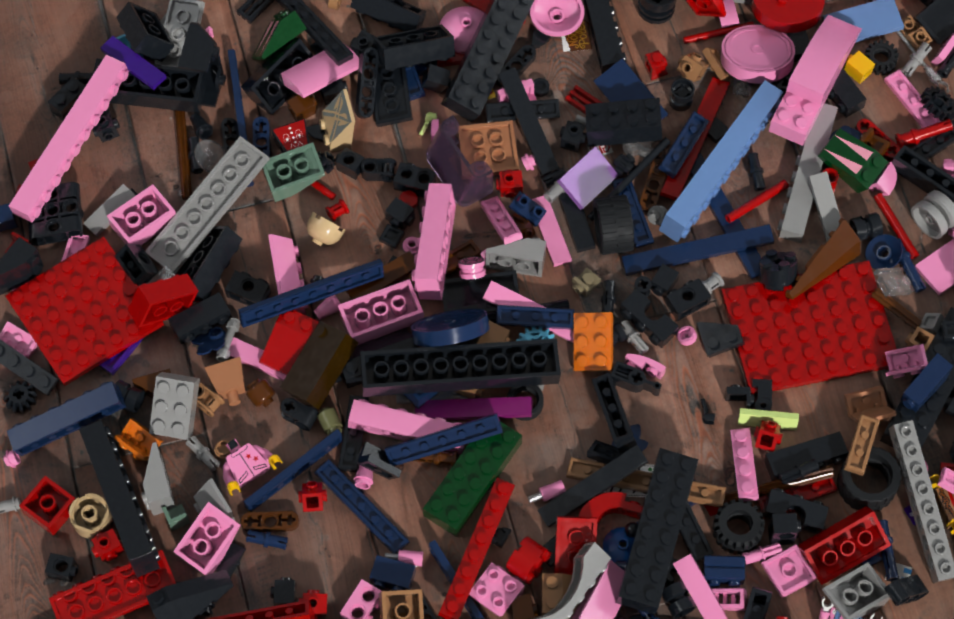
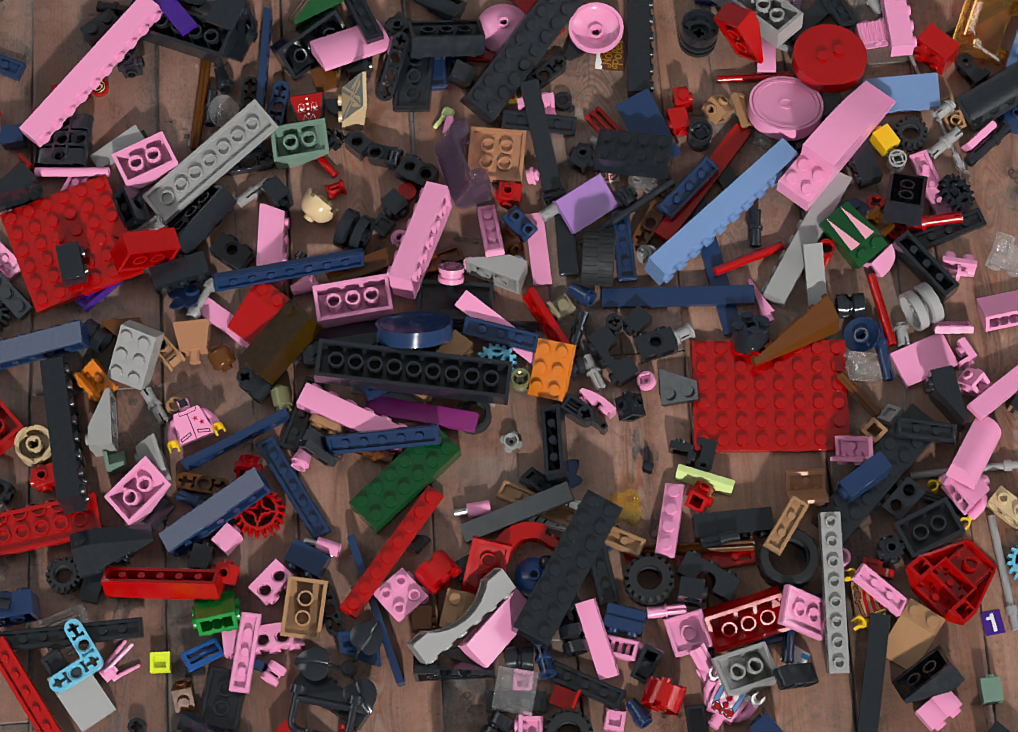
camera: 15 degrees right, 5 degrees up
none -> bright pink piece [34,167,110,177]
none -> black brick [55,241,90,287]
none -> tile [91,79,109,97]
none -> dark blue brick [159,467,272,558]
none -> bright pink brick [211,523,244,556]
none -> black beam [226,150,276,176]
none -> red gear [234,489,286,539]
none -> light grey pin [235,178,266,208]
none -> black brick [261,175,294,212]
none -> medium nougat plate [308,413,346,435]
none -> black wheel [333,208,375,250]
none -> light grey plate [500,431,523,453]
none -> olive wheel [511,368,530,392]
none -> red tile [522,287,571,344]
none -> dark blue cone [567,282,597,307]
none -> clear yellow plate [607,489,642,526]
none -> black brick [614,391,646,422]
none -> red brick [665,105,691,137]
none -> bright pink piece [687,641,717,684]
none -> bright pink piece [748,279,775,324]
none -> bright pink tile [777,584,825,641]
none -> black brick [882,171,928,227]
none -> light grey wheel [886,149,907,172]
none -> light grey pin [894,322,910,347]
none -> light grey pin [931,99,956,121]

